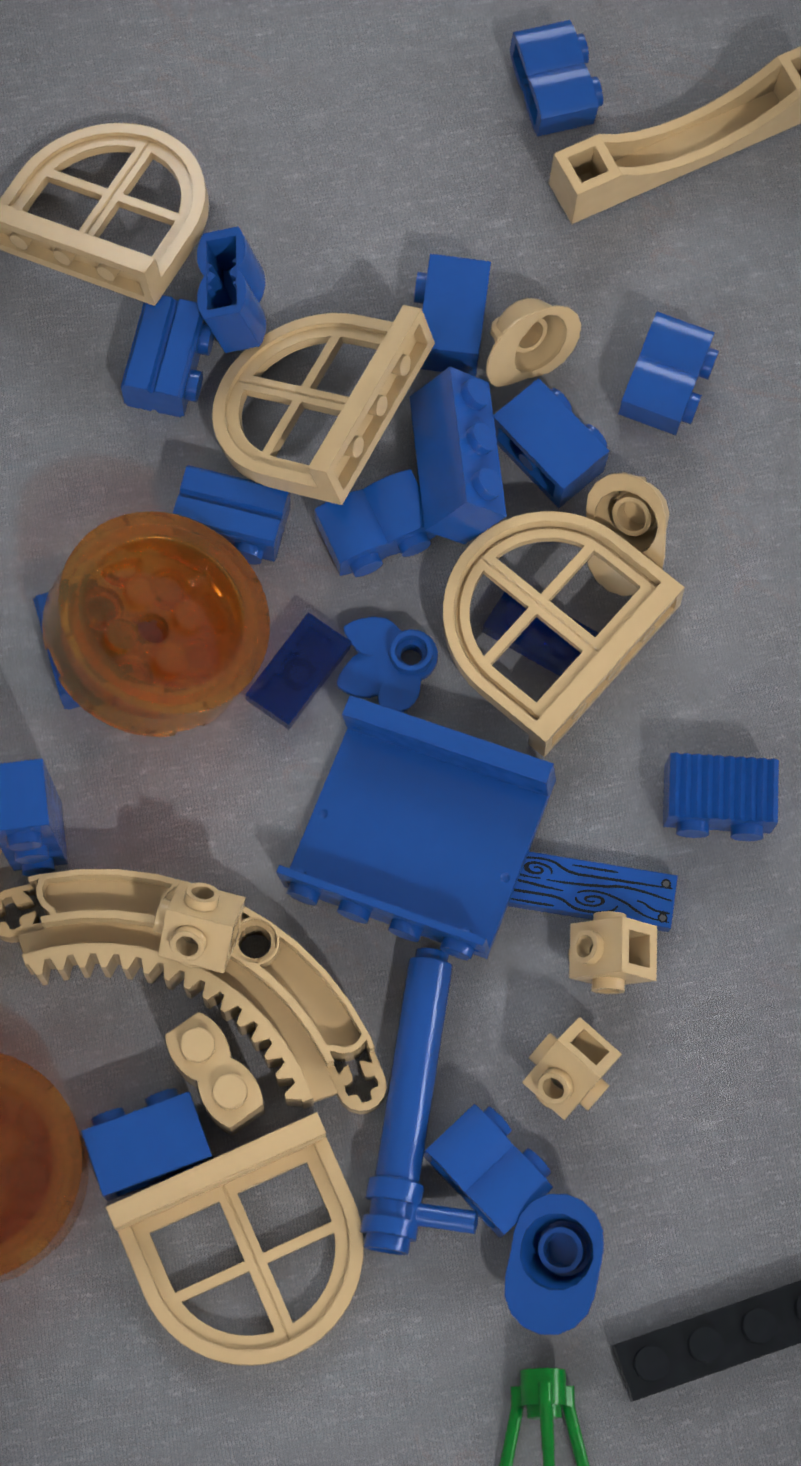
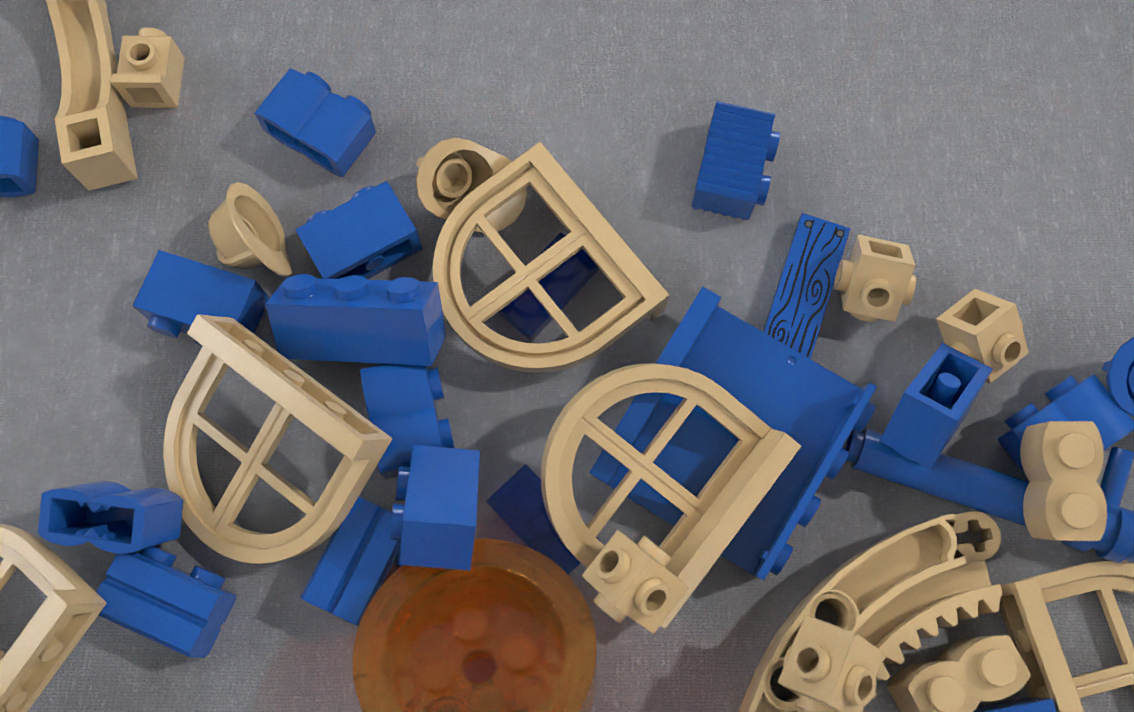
camera: 75 degrees left, 0 degrees up
blue plate [337,617,438,712] -> none
none -> tan brick [111,27,184,108]
none -> blue brick [390,444,480,570]
none -> tan window [541,363,801,629]
none -> tan brick [582,530,690,634]
none -> blue brick [880,343,993,470]
none -> tan brick [1020,421,1107,541]

